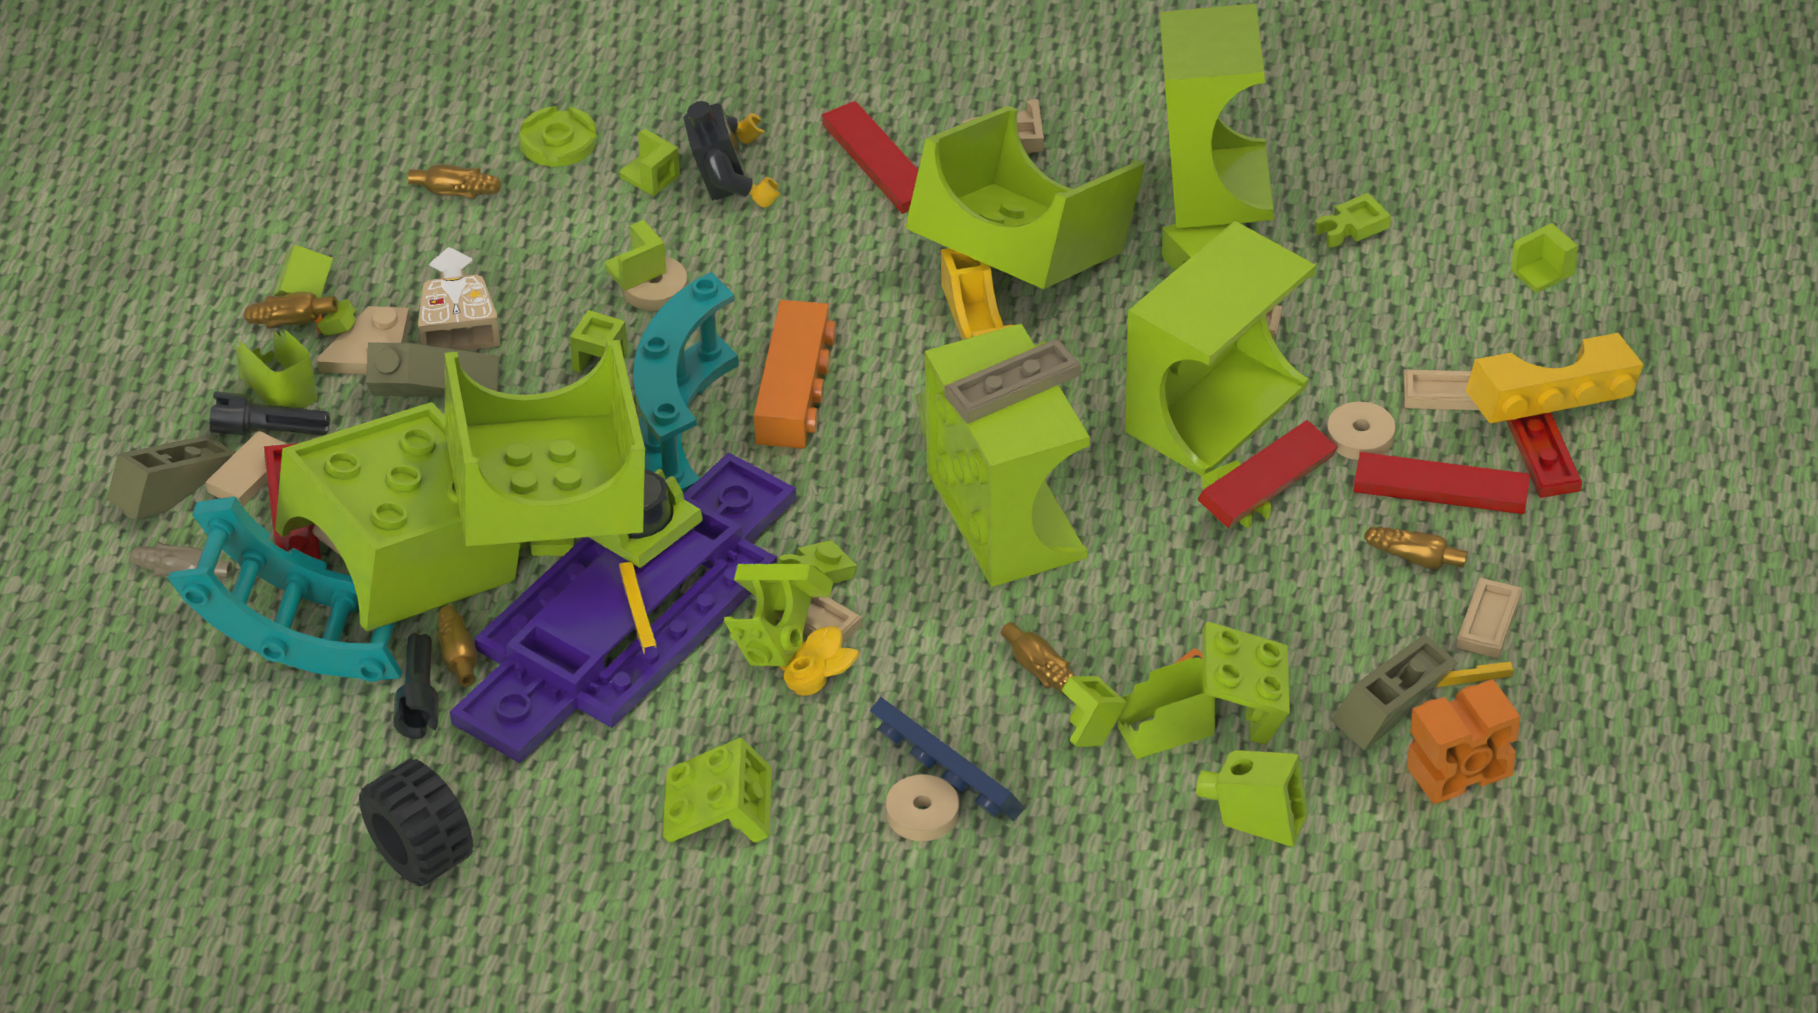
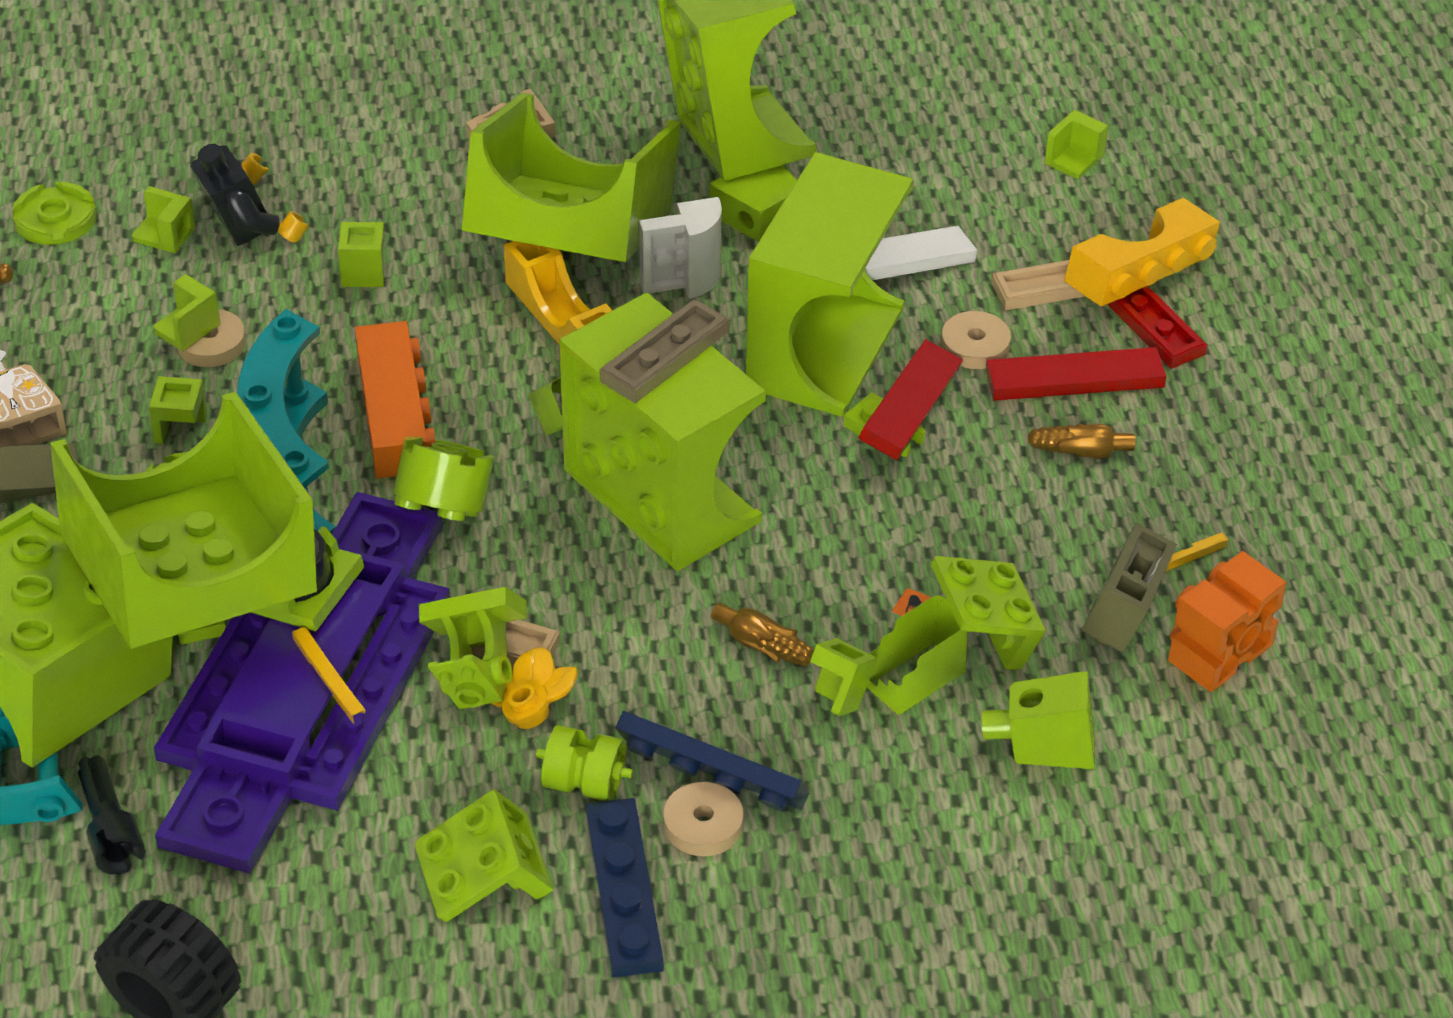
camera: 20 degrees left, 0 degrees up
pearl gold piece [437,605,478,687] -> none
lime plate [777,540,857,584] -> none
red tile [822,100,918,214] -> none
lime plate [1315,193,1391,248] -> none
tan tile [1456,578,1522,659] -> none
none -> lime panel [338,222,385,287]
none -> lime brick [393,437,495,521]
none -> lime wheel [535,725,633,801]
none -> dark blue plate [585,798,664,978]
none -> white brick [639,197,722,299]
none -> white tile [864,226,978,280]

